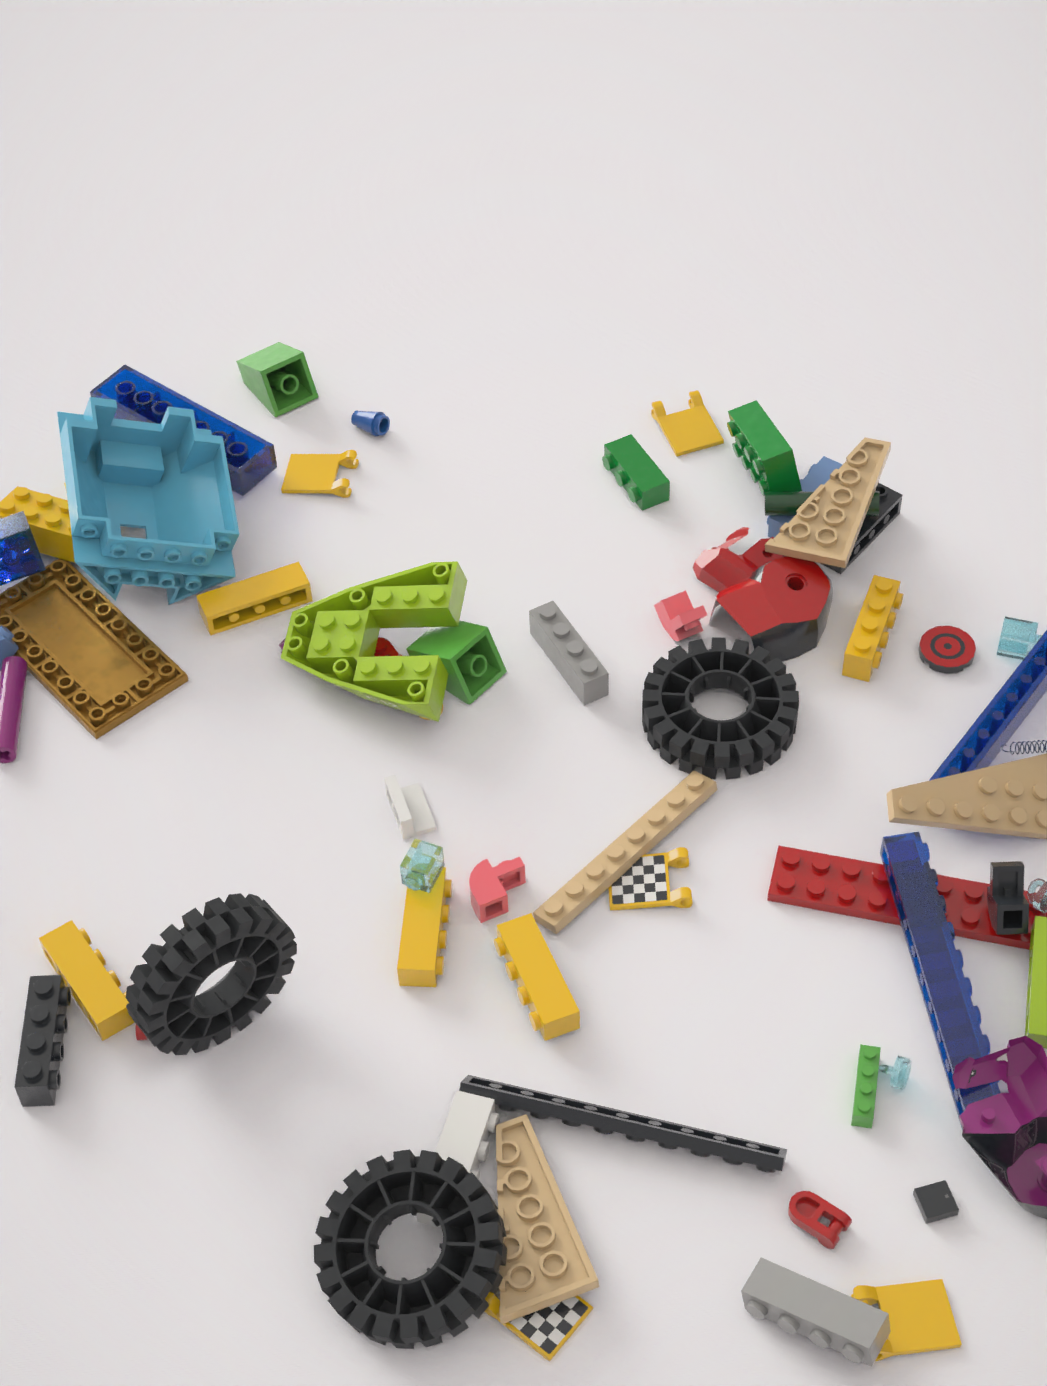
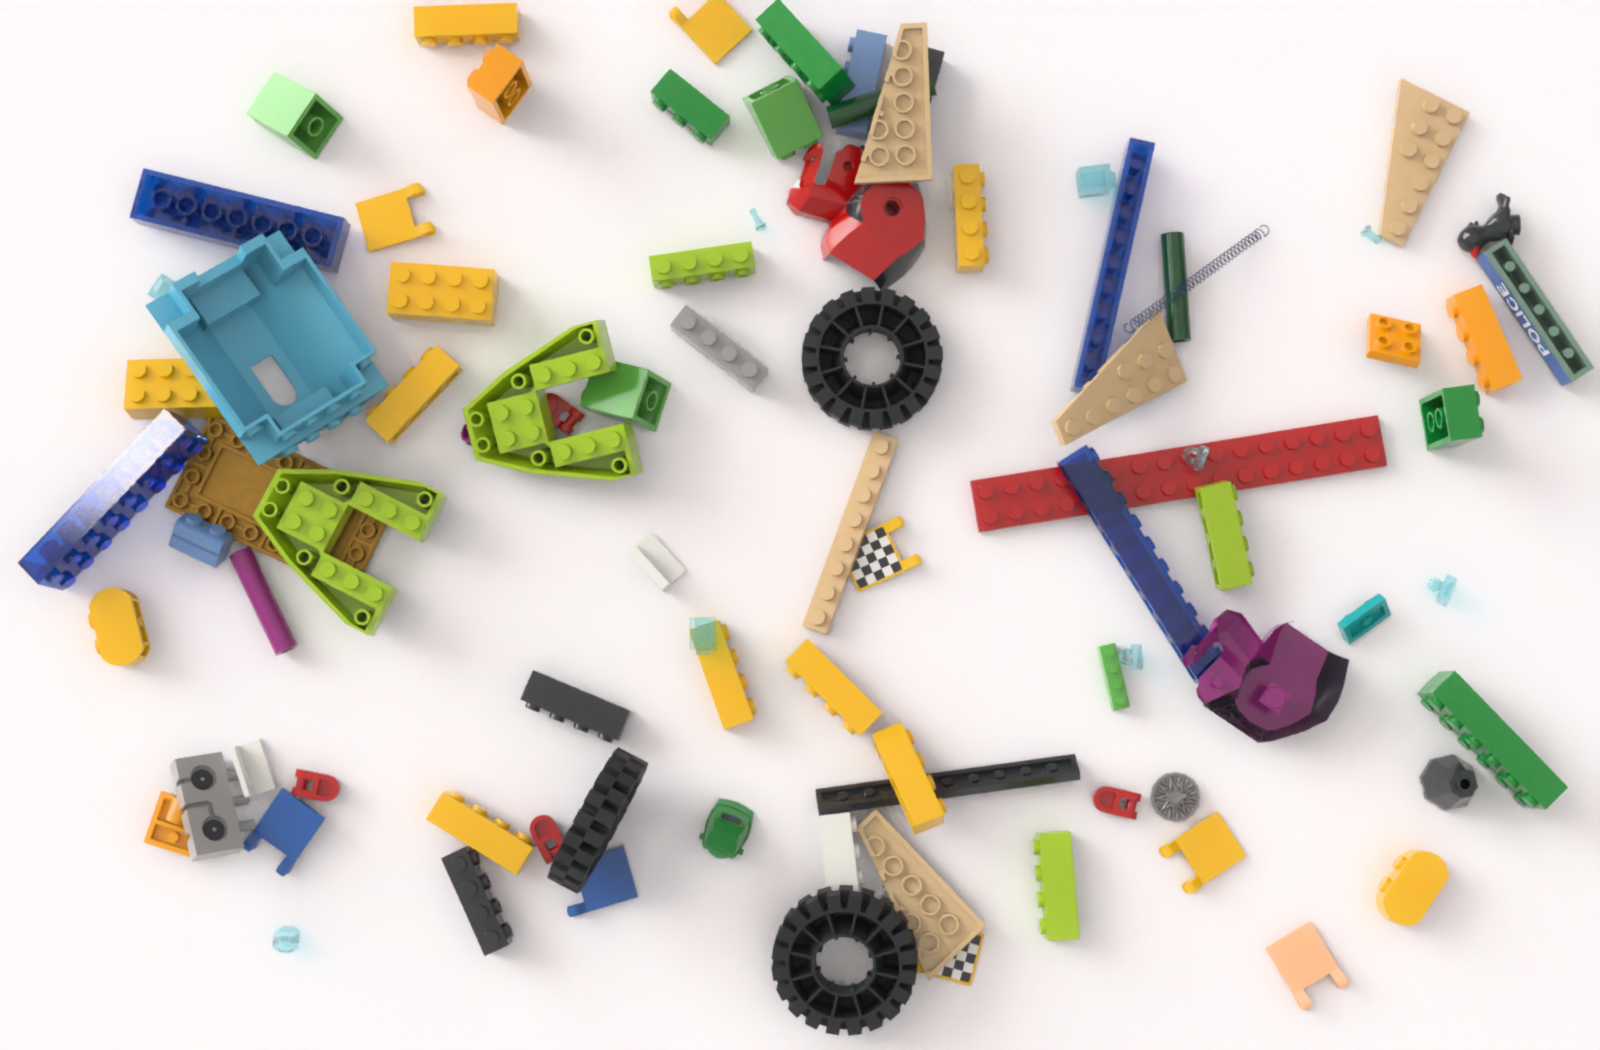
camera: 30 degrees left, 35 degrees up
blue cone [351,410,390,436] -> none
coral brick [469,857,526,923] -> none
coral brick [654,590,707,641] -> none
light grey brick [741,1257,891,1367] -> none
black tile [913,1180,959,1224] -> none
red tile [918,626,976,674] -> none
black brick [987,861,1029,935] -> none
none -> lime piece [253,469,448,637]
none -> yellow brick [386,262,499,326]
none -> yellow brick [414,3,520,48]
none -> light orange brick [467,43,532,125]
none -> black brick [520,670,632,743]
none -> blue flag [567,846,638,917]
none -> lime brick [649,241,756,289]
none -> green helmet [699,798,754,859]
none -> bright green slope [742,75,823,160]
none -> clear light blue piece [749,208,767,232]
none -> yellow brick [872,722,947,835]
none -> lime brick [1032,830,1080,941]
none -> flat silver wheel [1150,772,1200,822]

